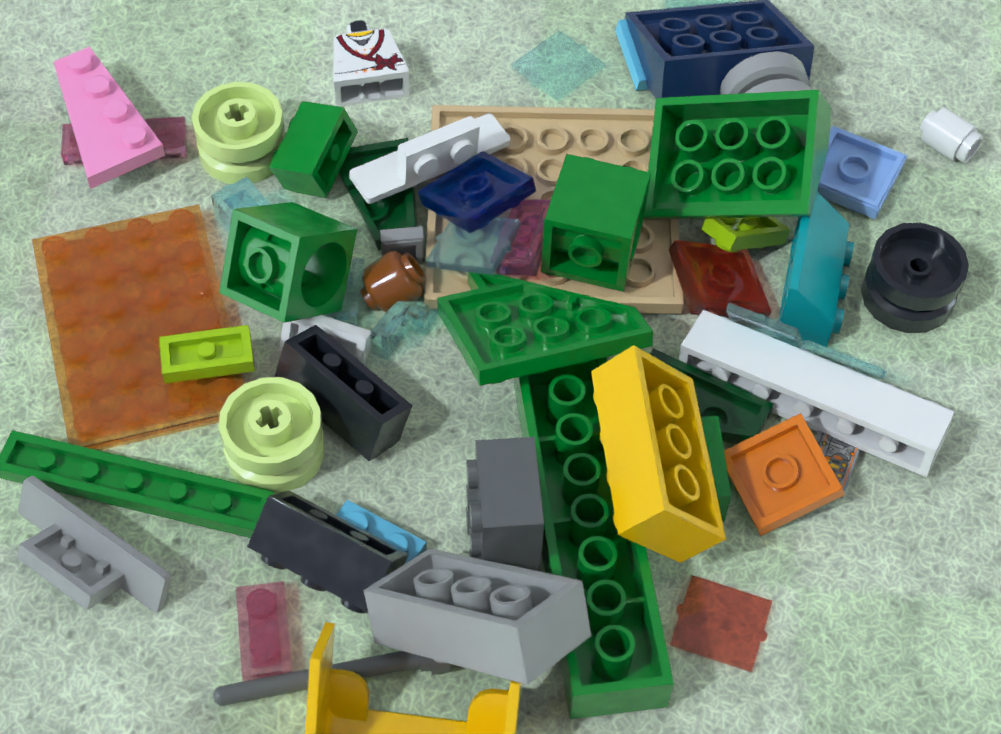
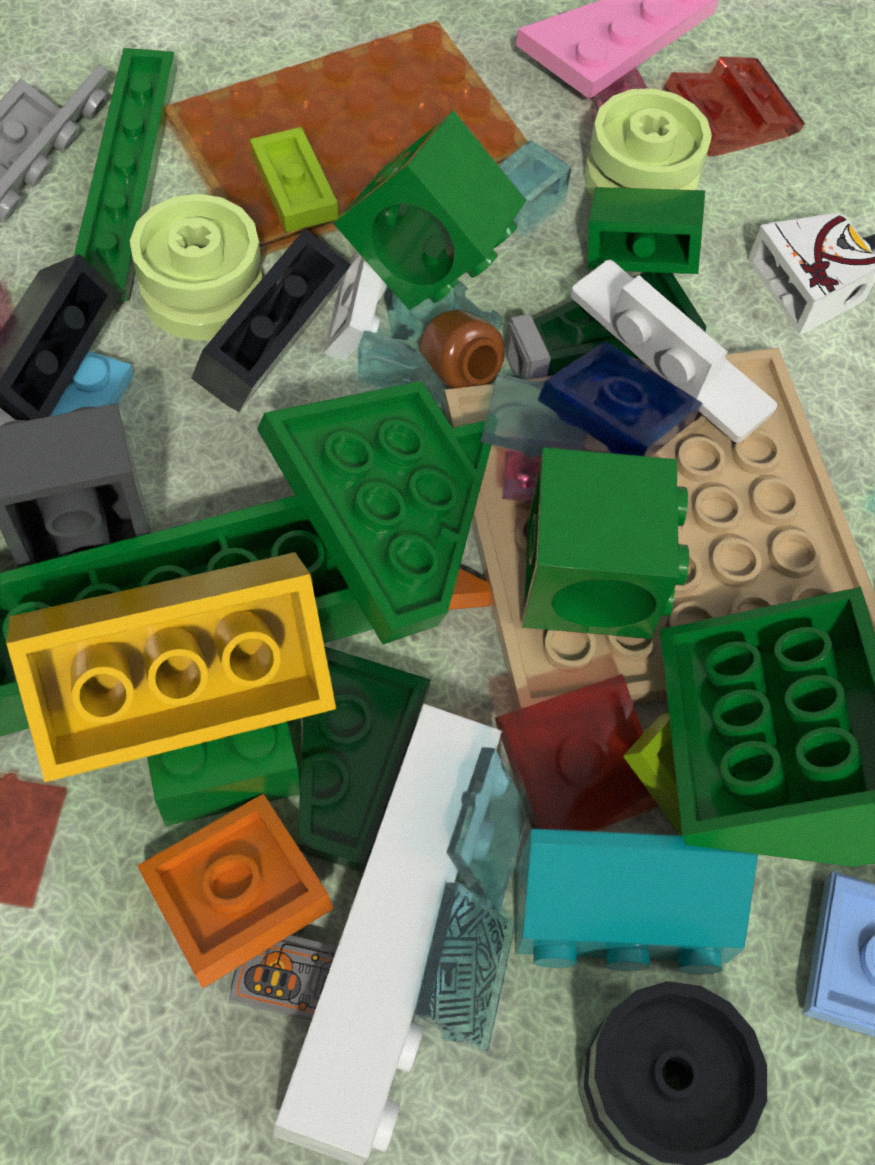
camera: 75 degrees right, 5 degrees up
none -> clear red slope [663,56,805,156]

